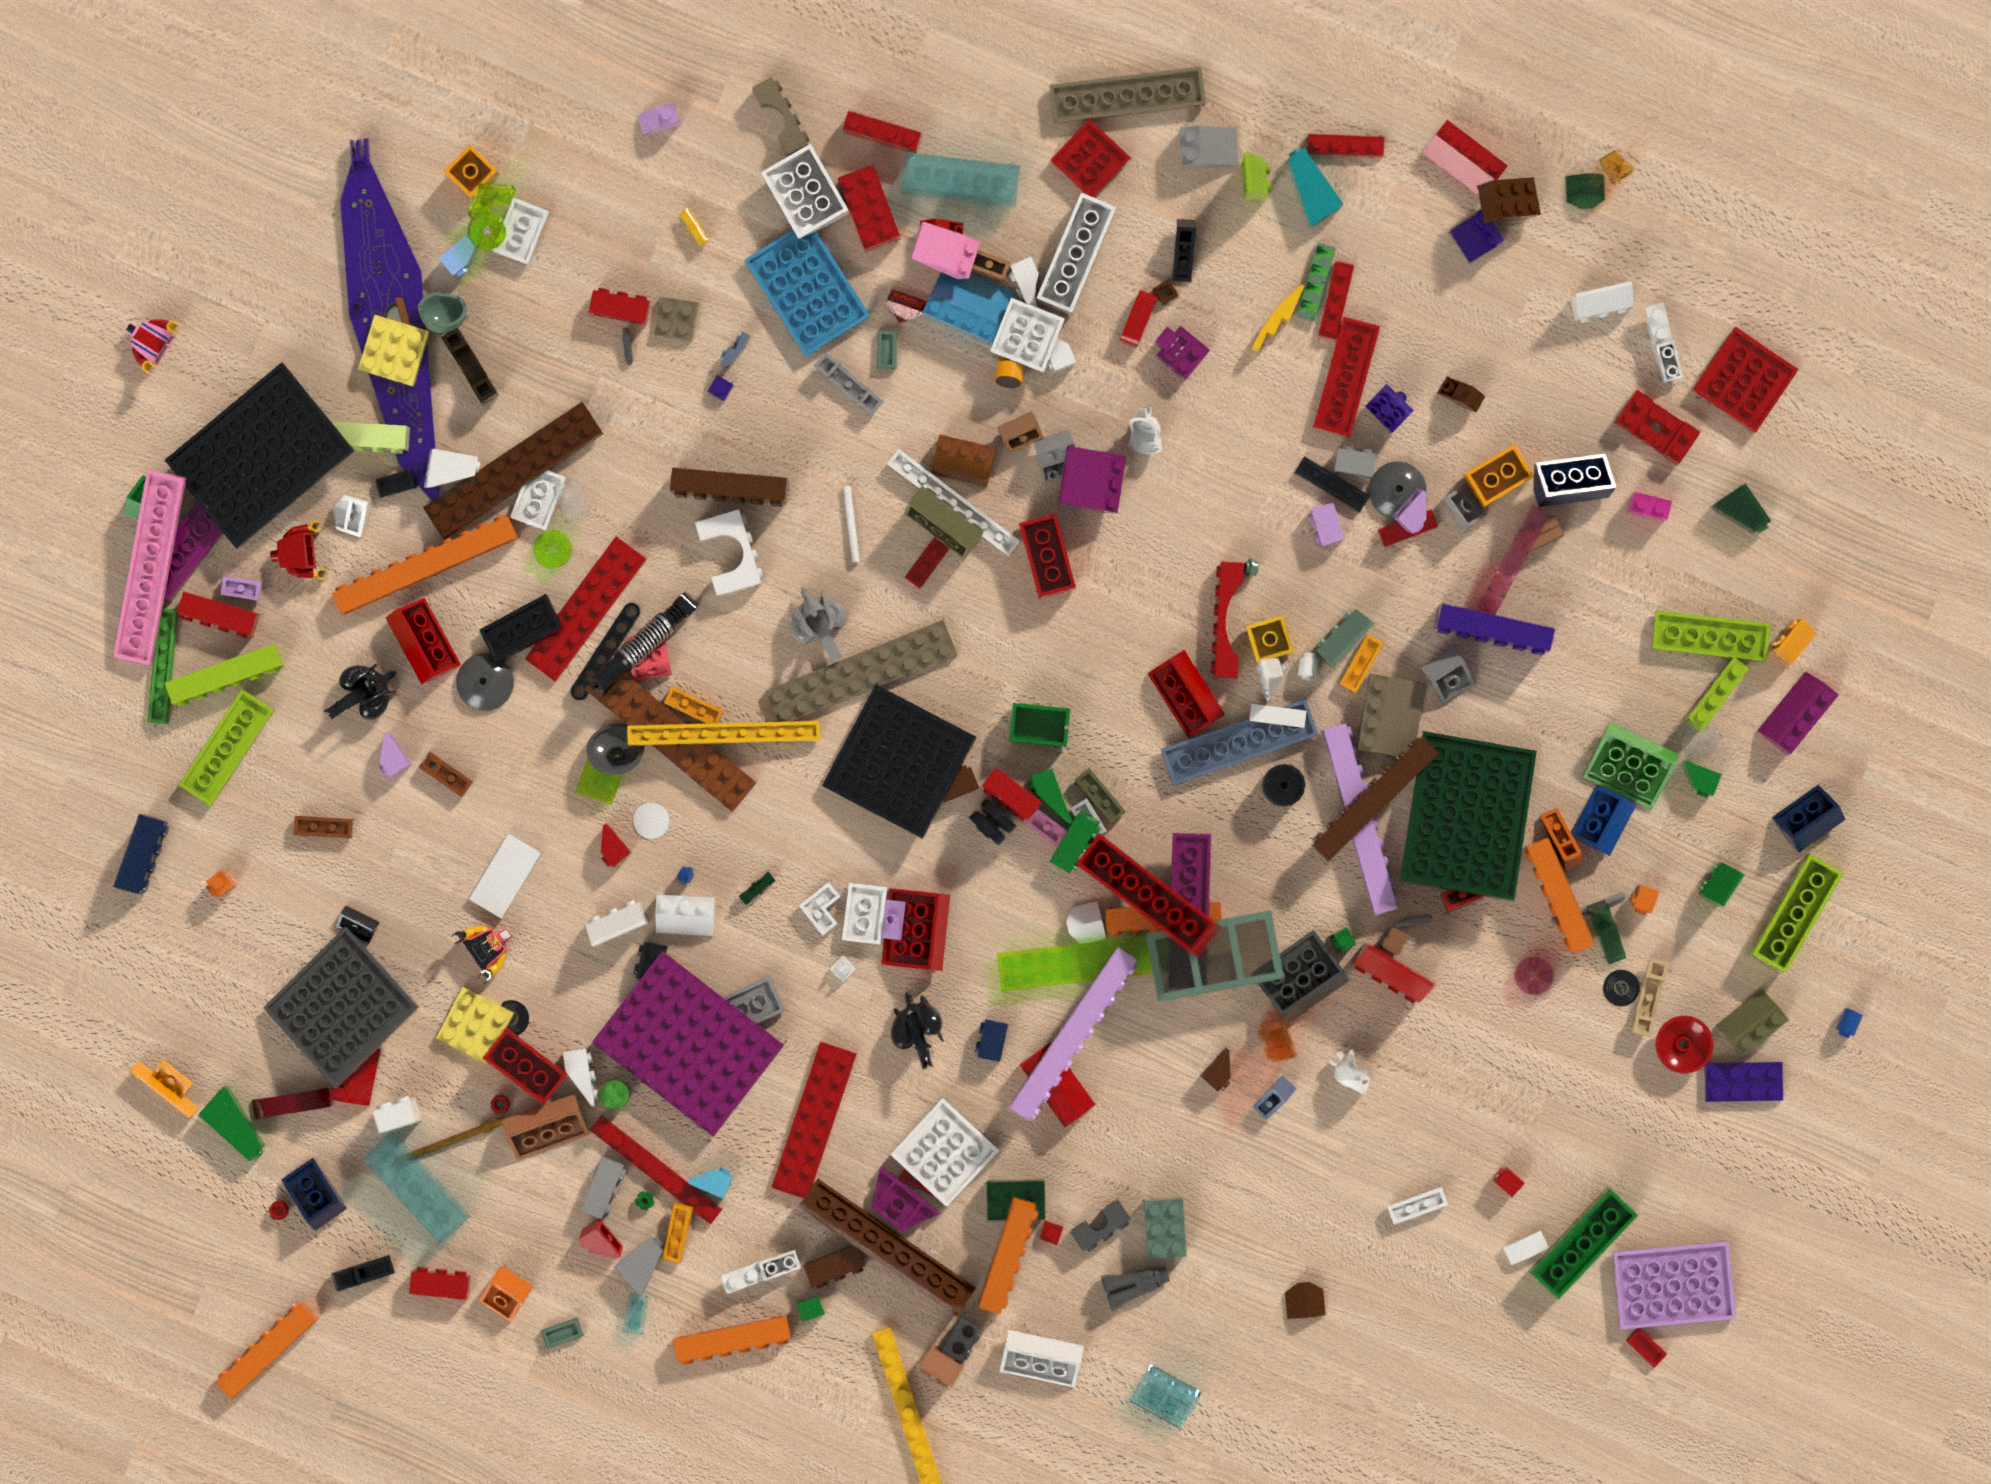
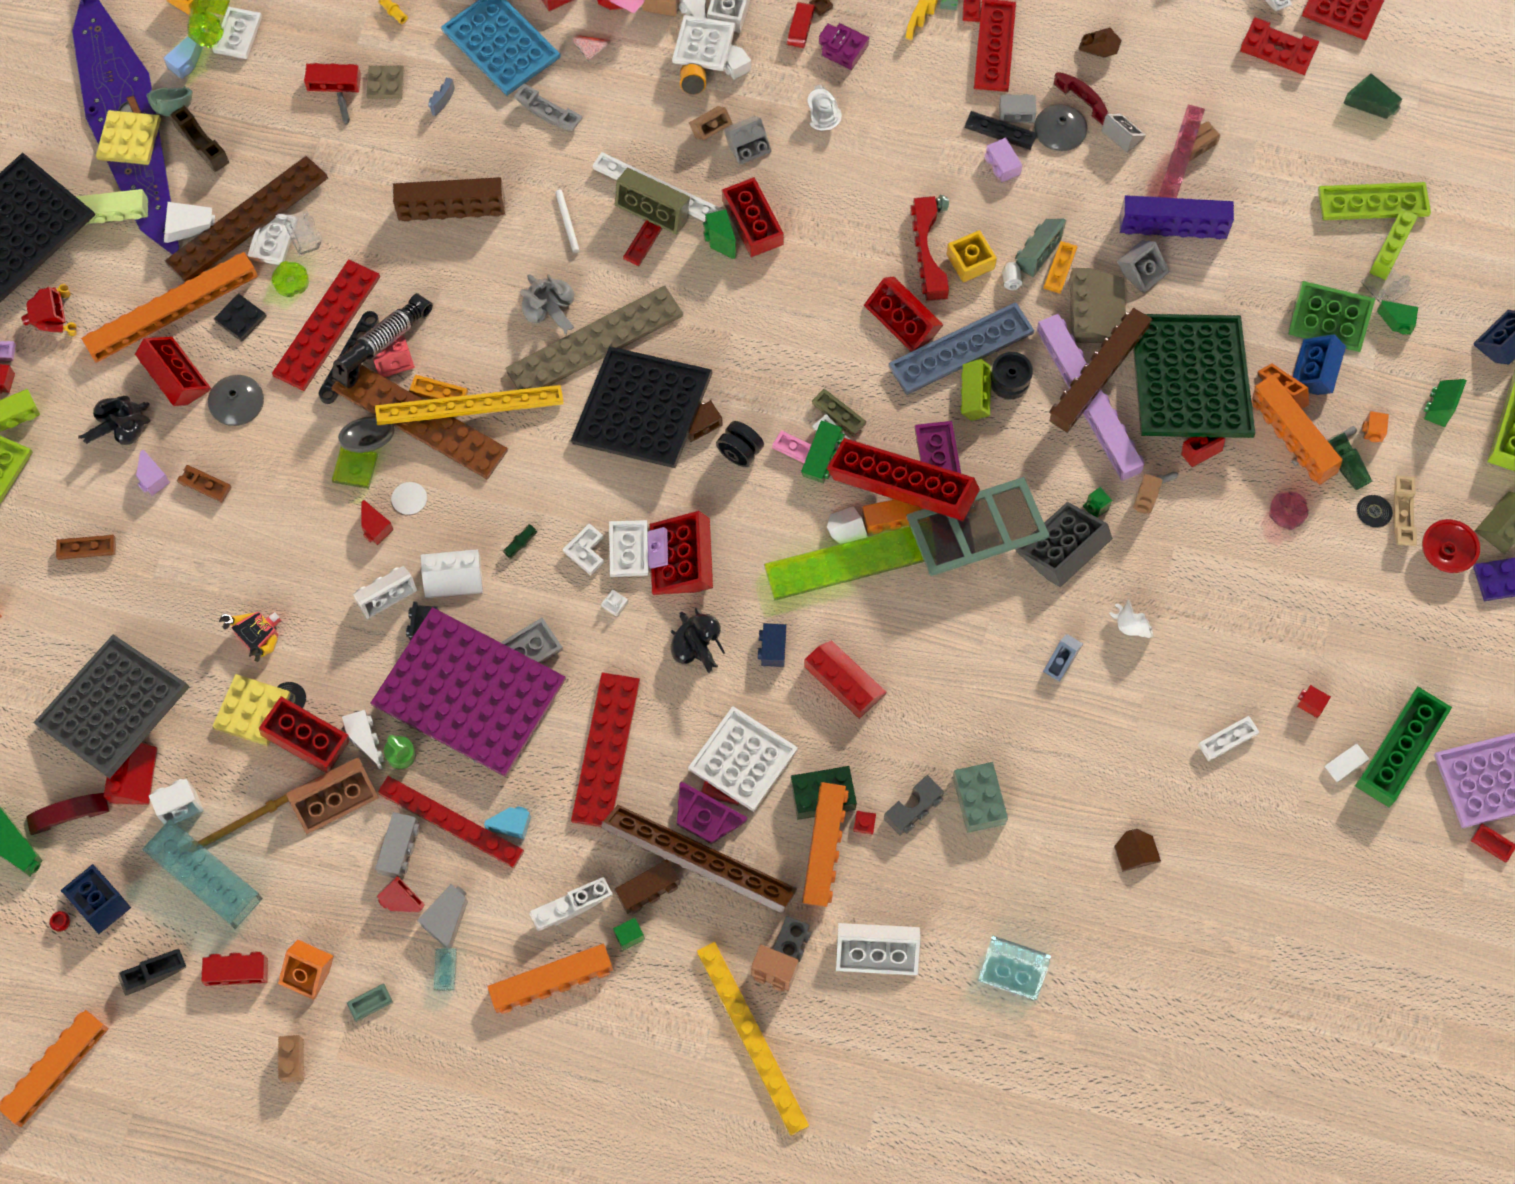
camera: 10 degrees left, 20 degrees down
white slope [333,495,369,537] -> none
black slope [335,906,379,943] -> none
black tile [375,469,418,498] -> none
white tile [469,833,542,919] -> none
black plate [479,594,564,664] -> none
red plate [491,1095,510,1114] -> none
green plate [635,1191,654,1210] -> none
light orange tile [662,1202,694,1264] -> none
blue plate [677,866,694,885] -> none
white arch [695,509,764,597] -> none
dark purple plate [707,375,734,401] -> none
sand green tile [877,330,897,370] -> none
dark azure slope [923,272,1016,345] -> none
dark orange slope [931,435,996,487] -> none
red brick [982,768,1042,822] -> none
lavender brick [1008,947,1137,1120] -> none
green piece [1009,703,1070,747] -> none
green slope [1028,768,1072,824] -> none
magenta slope [1058,446,1126,513] -> none
dark grey piece [1101,1267,1170,1311] -> none
reddish brown slope [1200,1047,1231,1092] -> none
white sticker [1249,704,1307,728] -> none
white wedge [1256,658,1286,701] -> none
clear orange slope [1257,1018,1297,1062] -> none
red slope [1352,943,1435,1004] -> none
dark purple plate [1365,384,1414,433] -> none
red tile [1378,509,1438,548] -> none
lavender slope [1392,488,1426,534] -> none
light orange brick [1463,444,1534,508] -> none
dark blue slope [1533,454,1616,507] -> none
dark pink brick [1627,492,1672,522] -> none
magenta slope [1757,671,1839,755] -> none
light orange slope [1771,618,1816,664] -> none
none -> black plate [214,293,267,341]
none -> medium nougat brick [278,1035,304,1083]
none -> green slope [703,209,736,259]
none -> lime brick [960,359,991,421]
none -> dark red slope [1053,72,1108,126]

